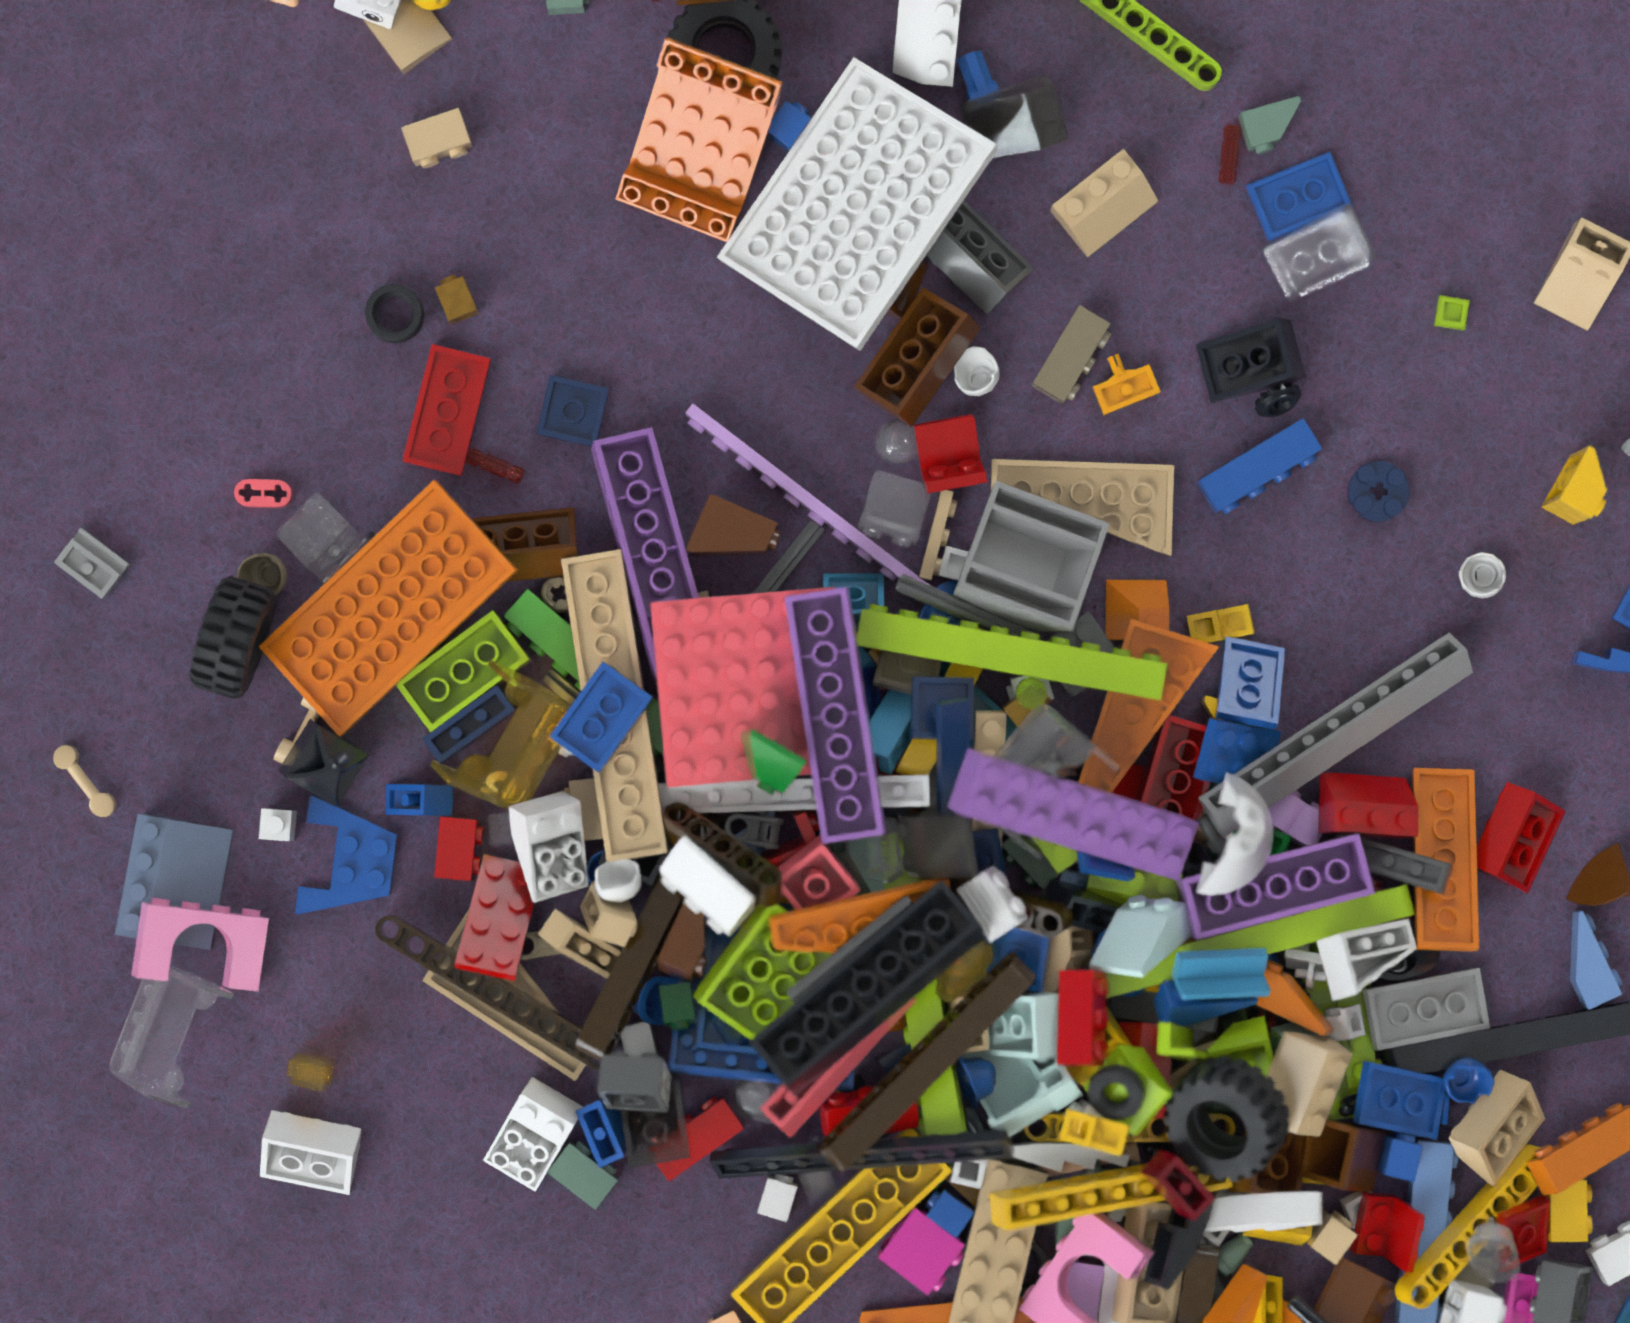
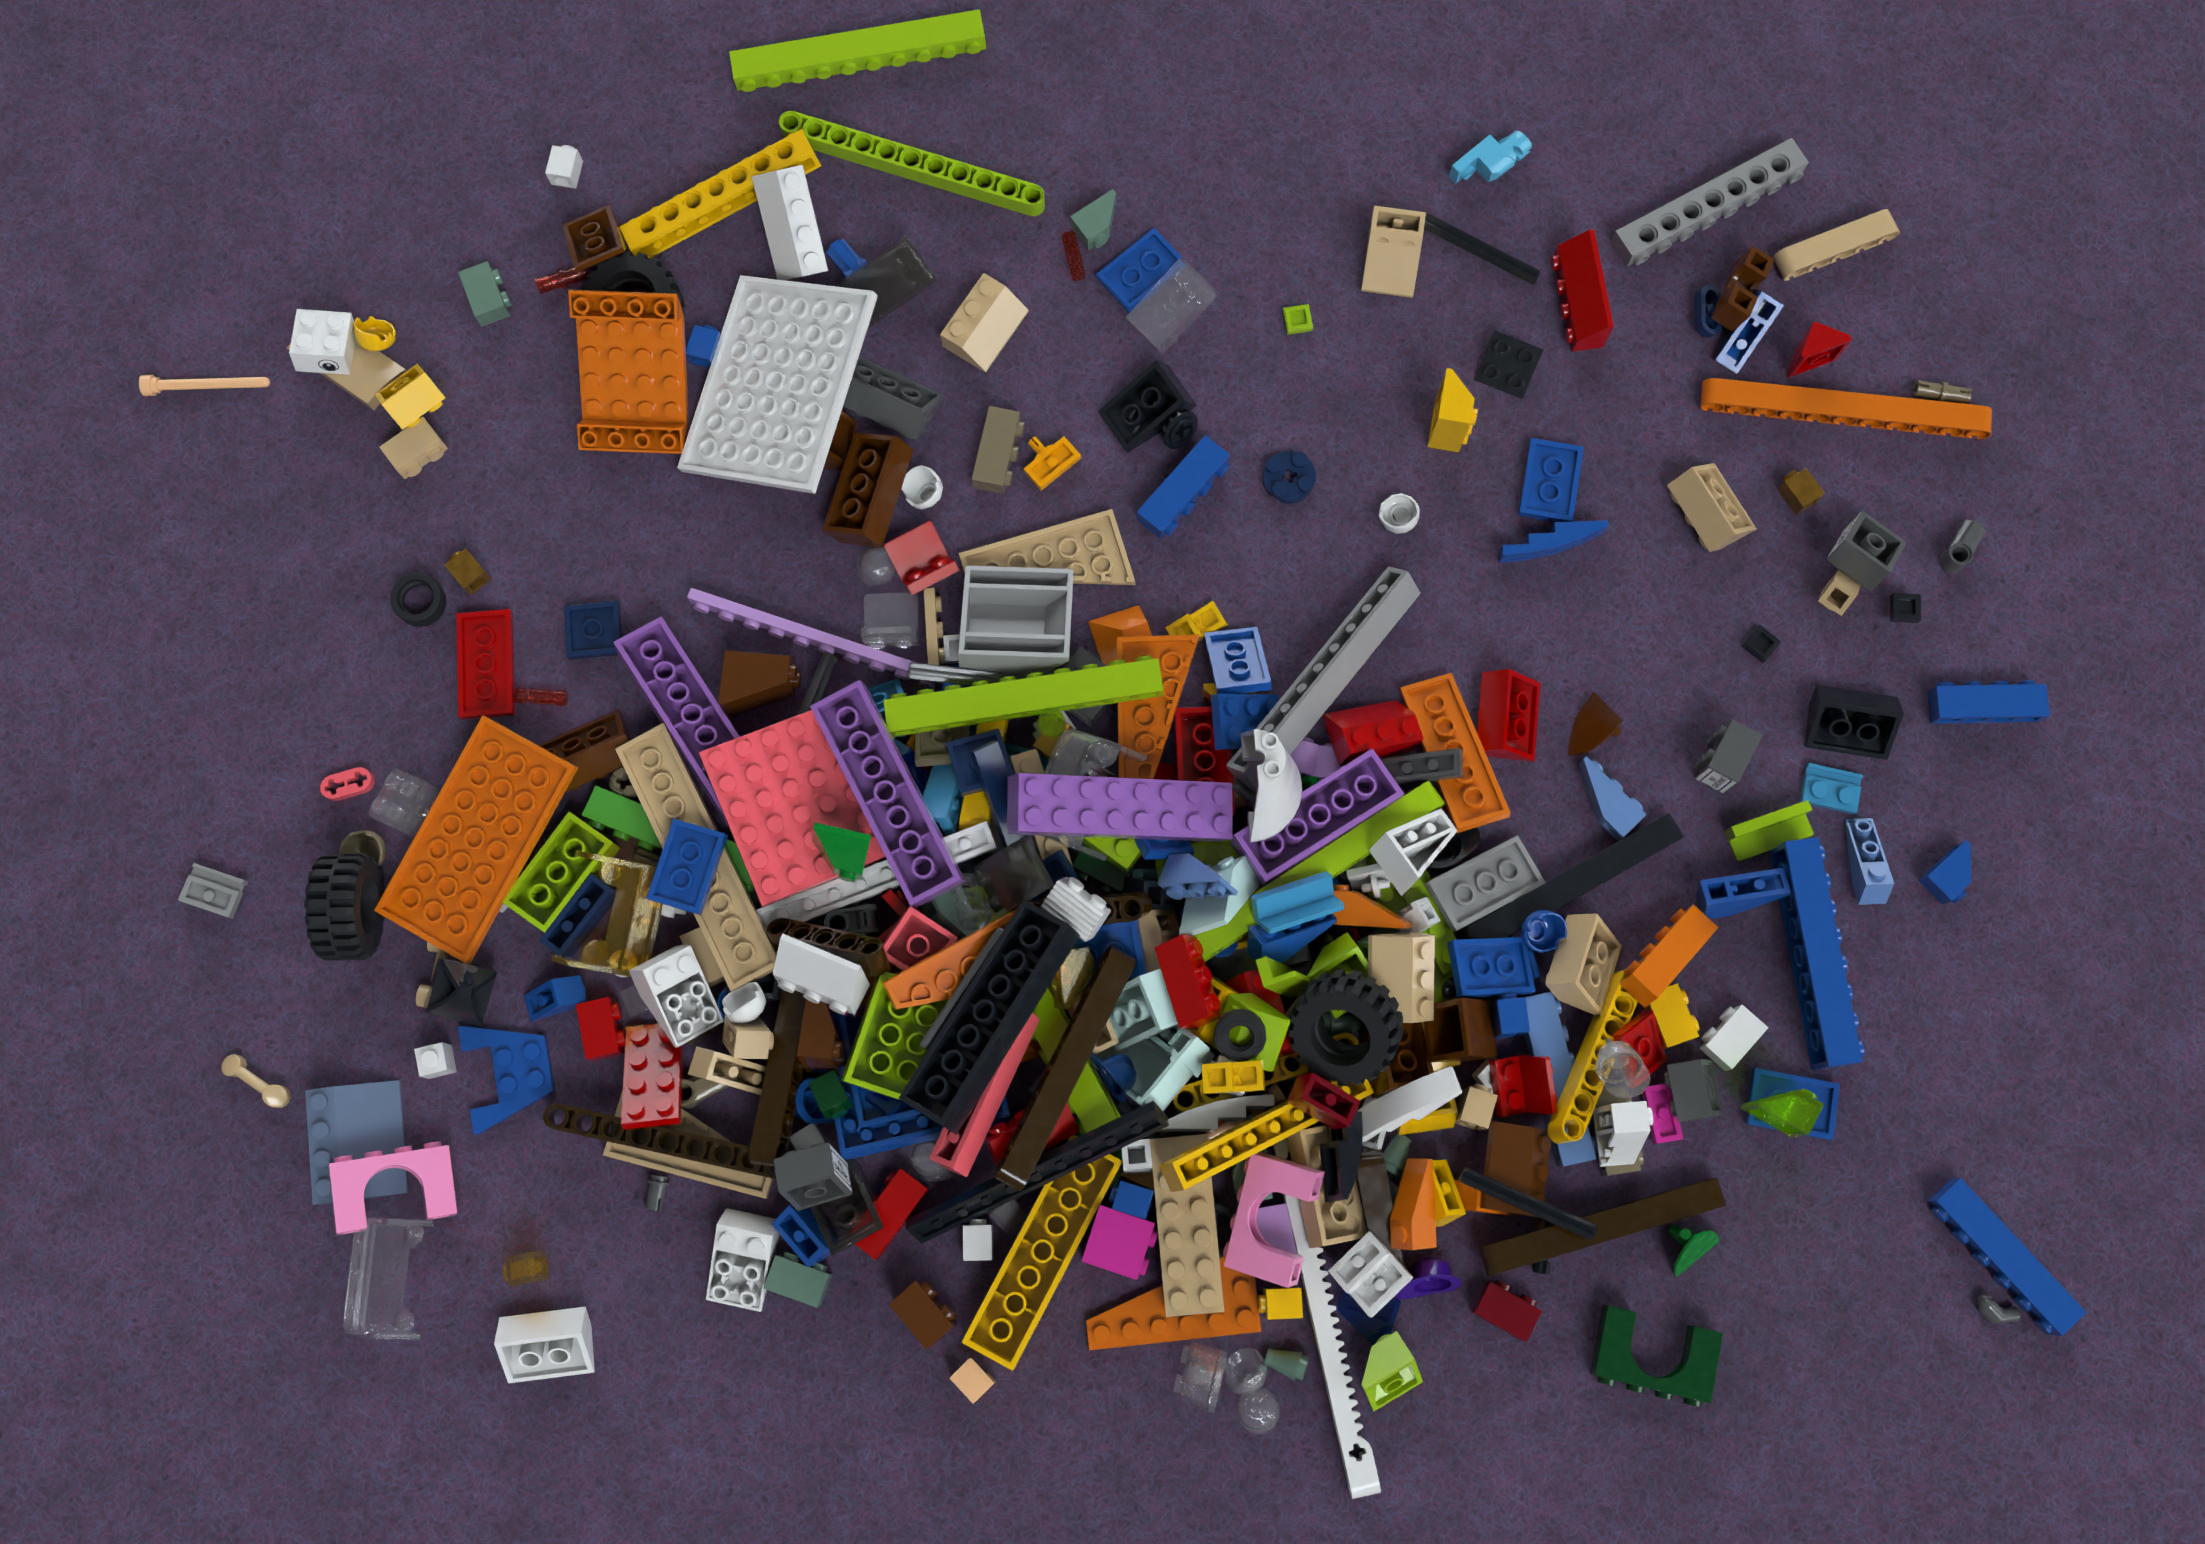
camera: 15 degrees left, 10 degrees down
none -> yellow brick [375,363,445,430]
none -> dark grey pin [644,1174,670,1211]
none -> reddish brown brick [889,1280,957,1350]
none -> medium blue slope [1157,853,1238,900]

